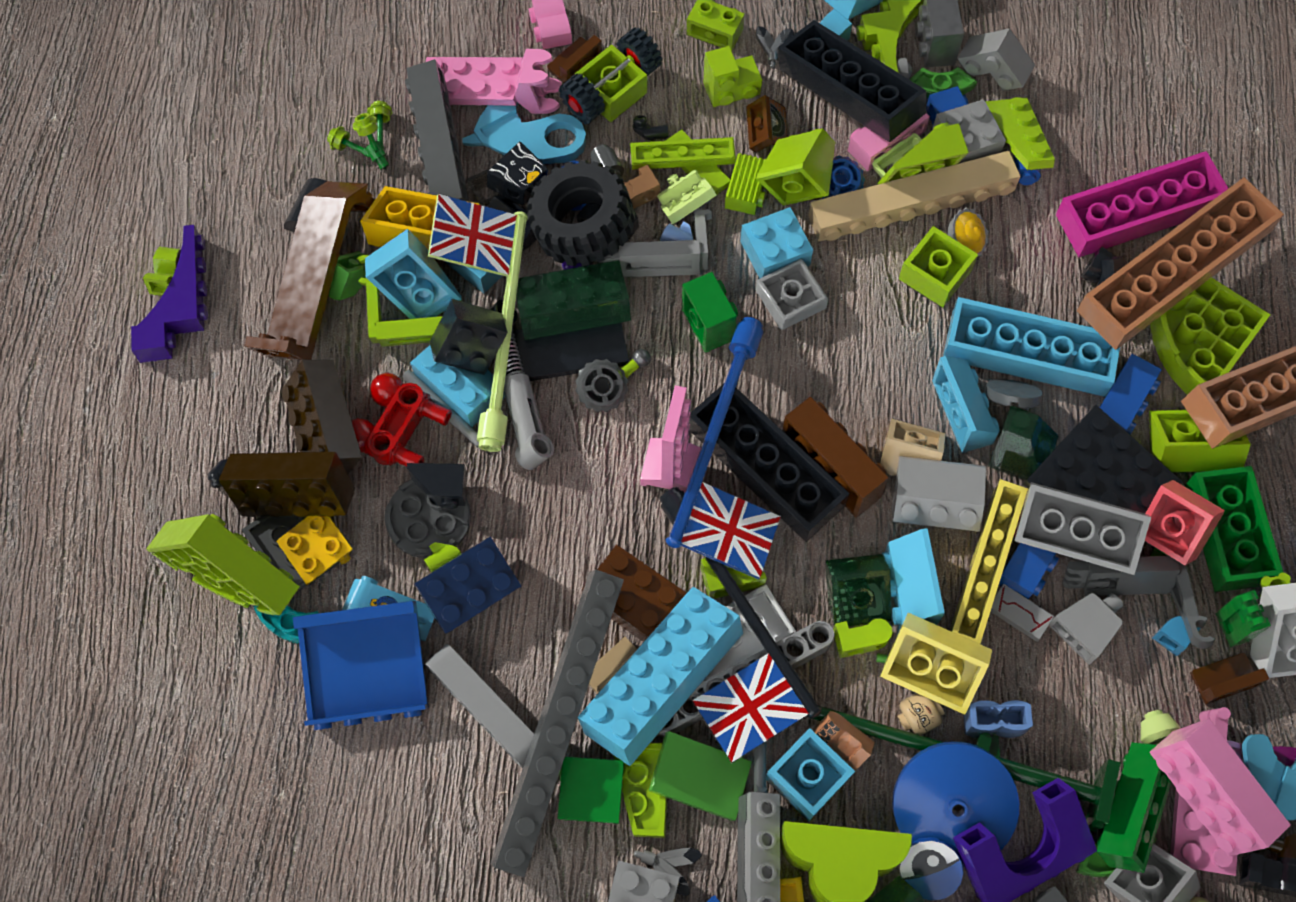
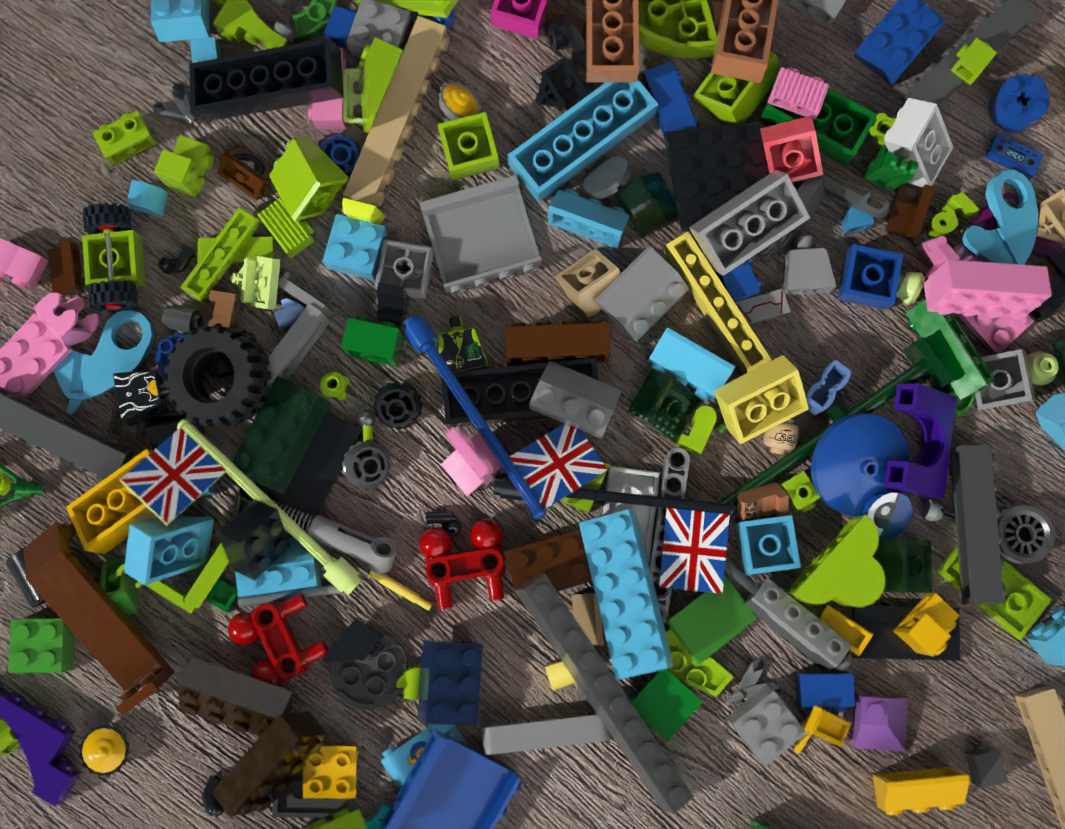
camera: 50 degrees left, 15 degrees up
none -> bright green brick [8,618,74,673]
none -> yellow piece [78,724,130,777]
none -> medium azure brick [126,180,168,216]
none -> green tile [205,578,238,613]
none -> lime brick [320,372,350,401]
none -> neon yellow piece [342,198,386,225]
none -> light yellow piece [367,570,433,611]
none -> black piece [373,381,423,430]
none -> black arch [376,282,409,328]
none -> light grey panel [419,175,542,295]
none -> red piece [419,519,506,610]
none -> black arm [426,510,462,536]
none -> black torso [439,316,489,376]
none -> light grey slope [529,361,622,439]
none -> black slope [535,56,589,111]
none -> light yellow brick [545,660,576,691]
none -> bright pink brick [767,67,829,120]
none -> lime brick [779,471,821,513]
none -> blue brick [837,244,904,310]
none -> lime leg [927,191,980,238]

